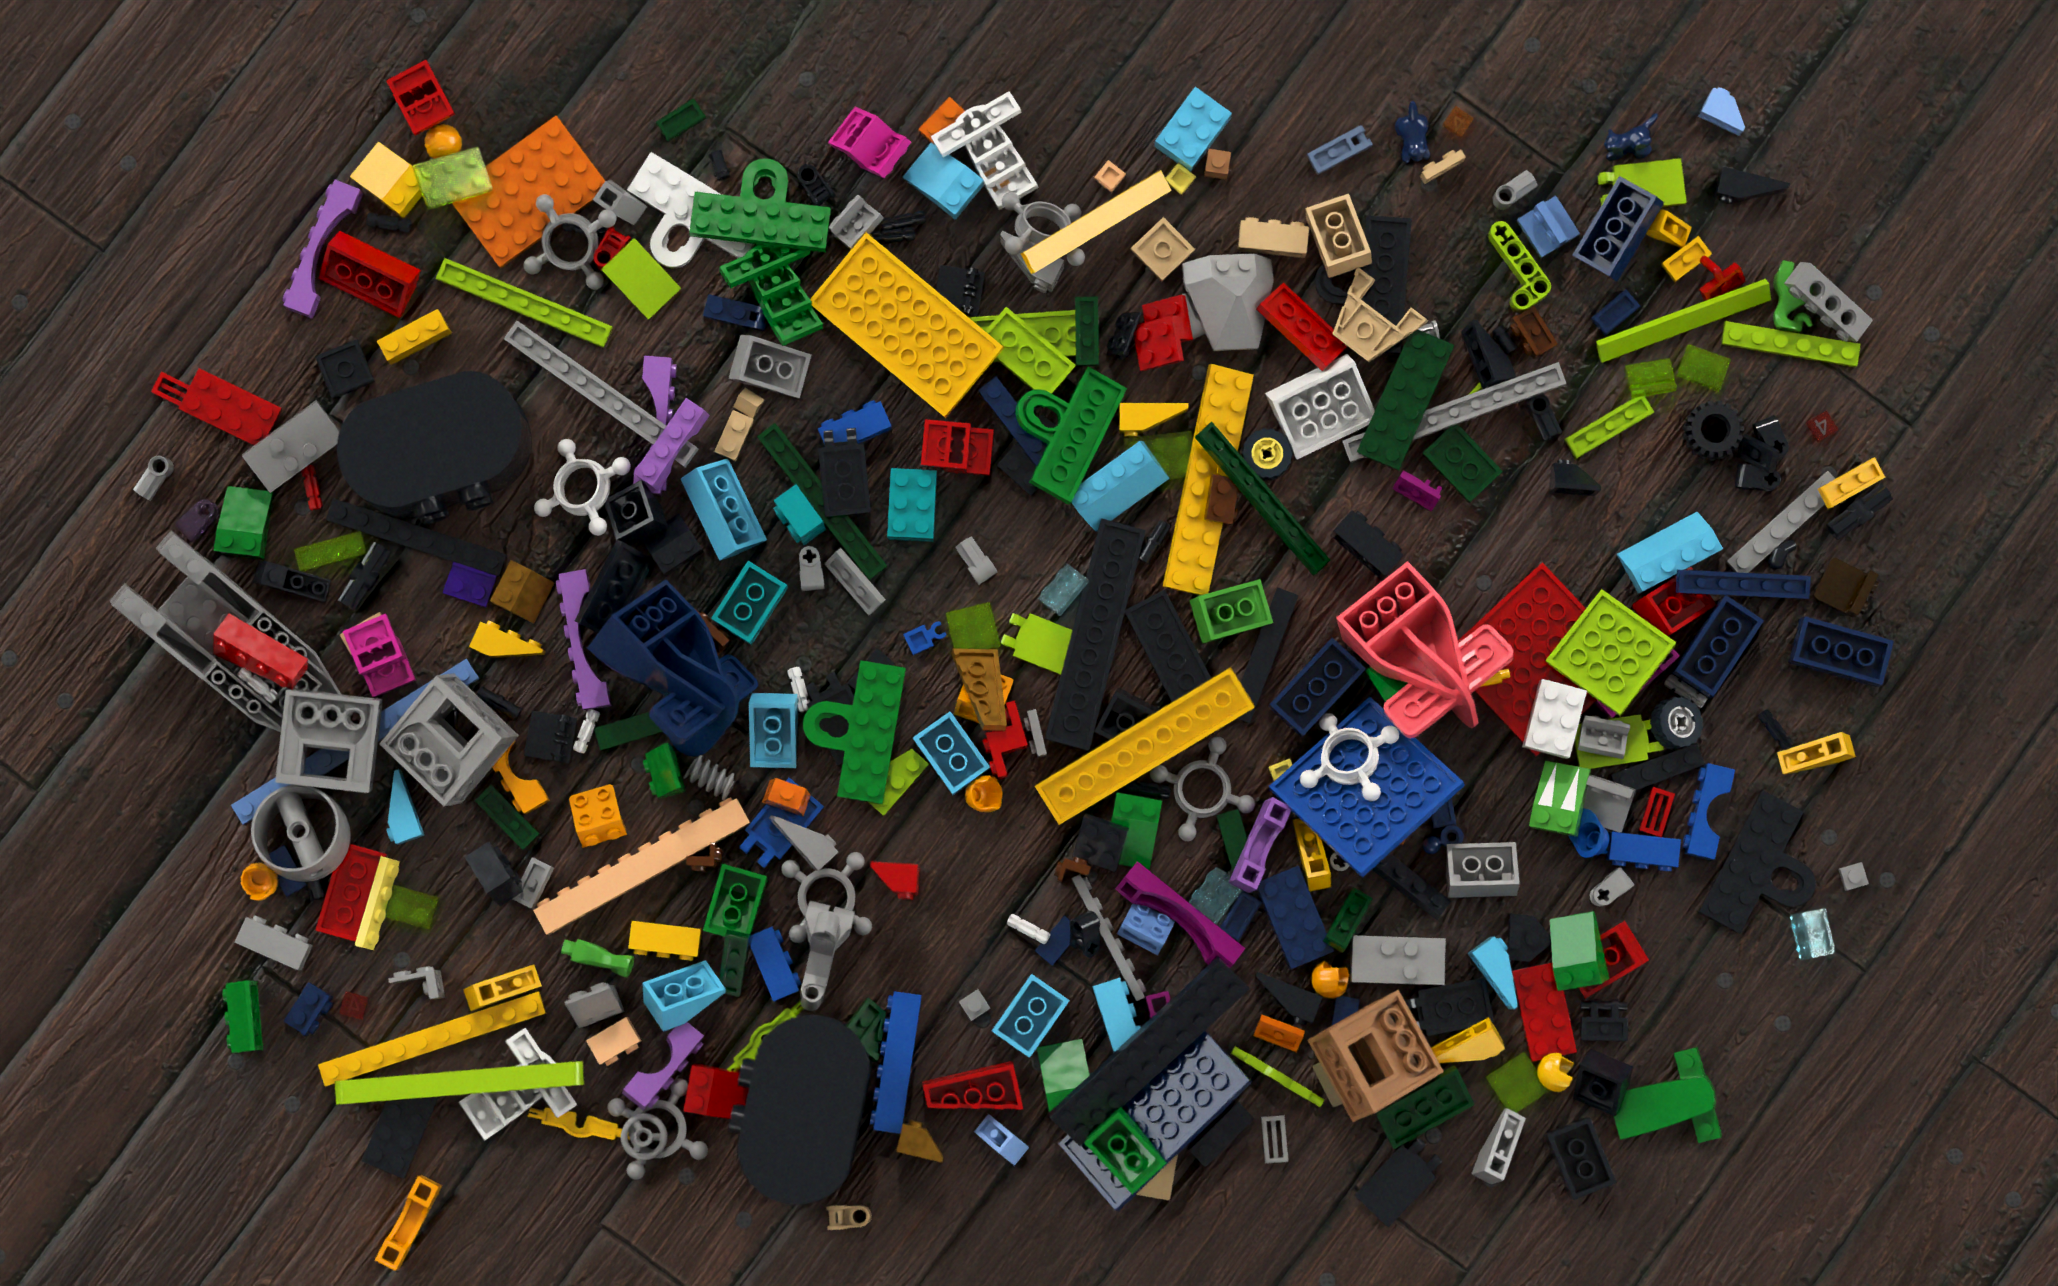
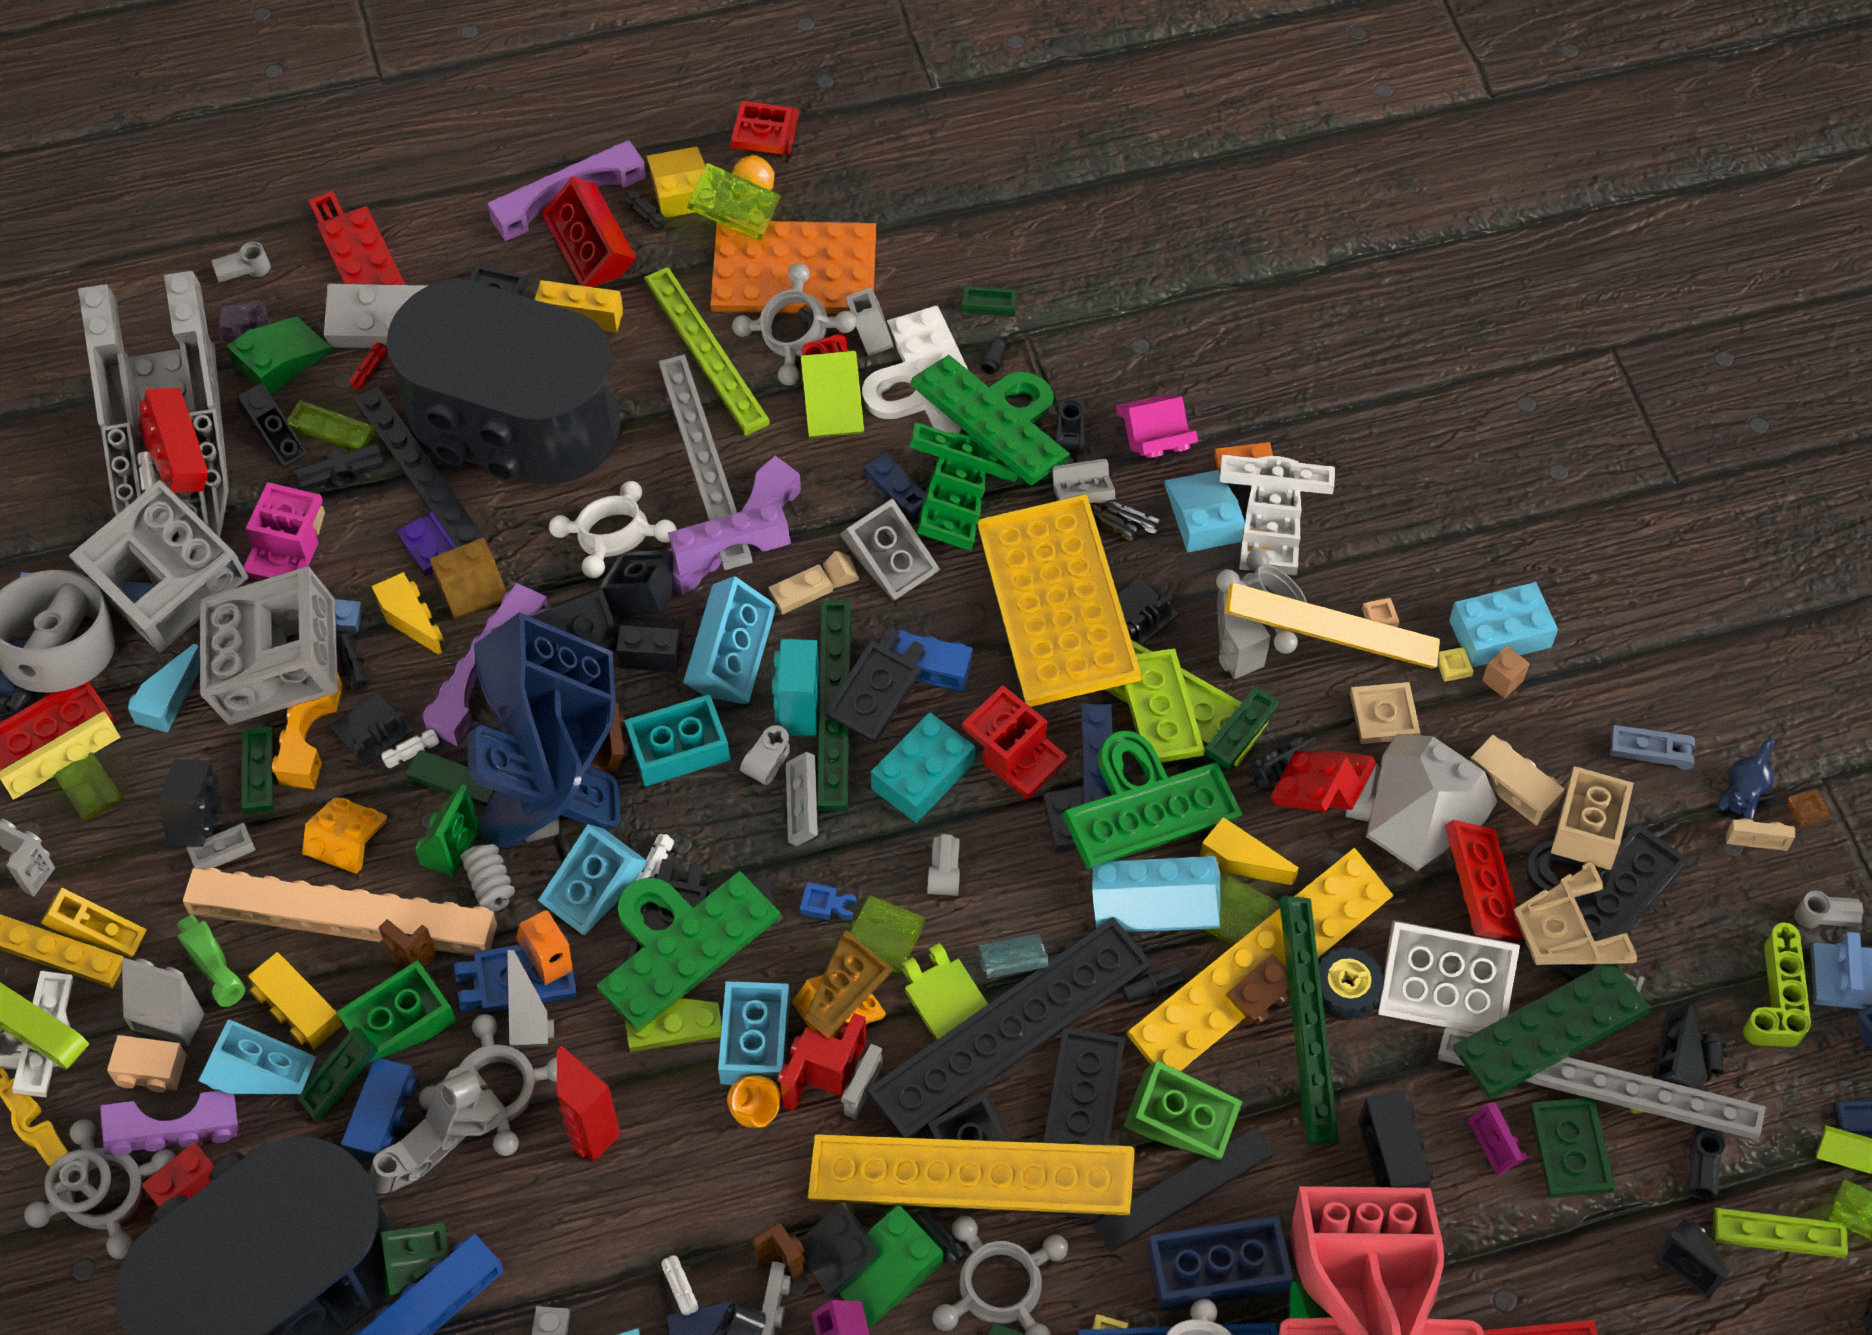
camera: 40 degrees right, 25 degrees down
reddish brown bracket [1510,306,1558,359] -> none

